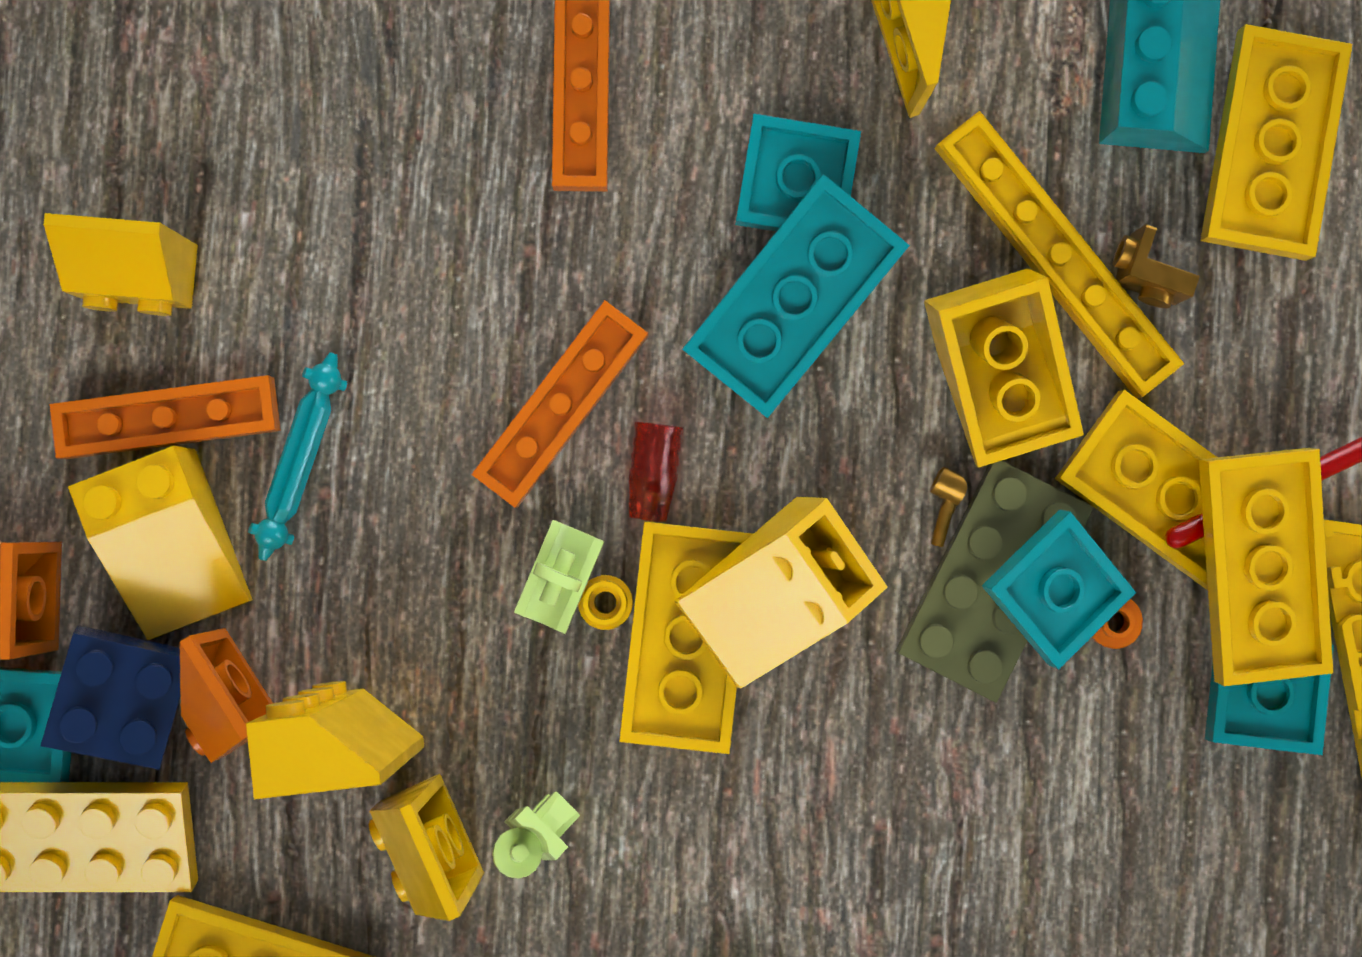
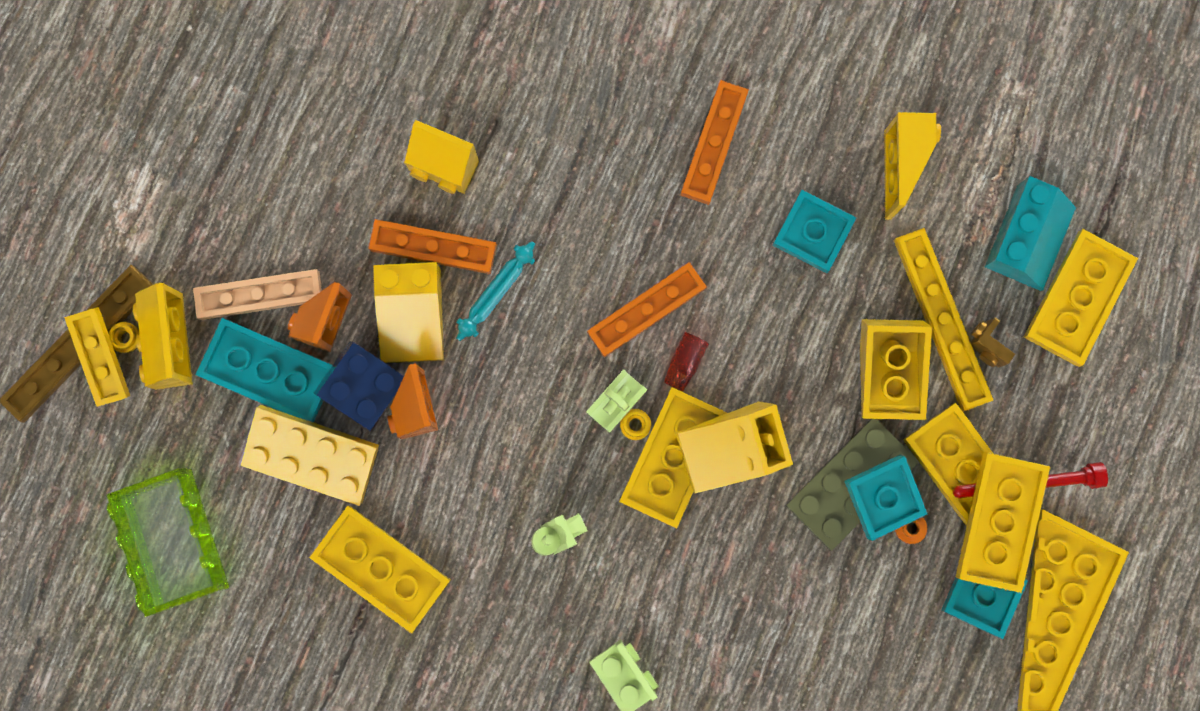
camera: 20 degrees right, 5 degrees down
yellow slope [246,681,424,800] -> none
yellow slope [368,774,484,921] -> none
teal plate [682,174,910,418] -> none
pearl gold hand [929,467,967,547] -> none

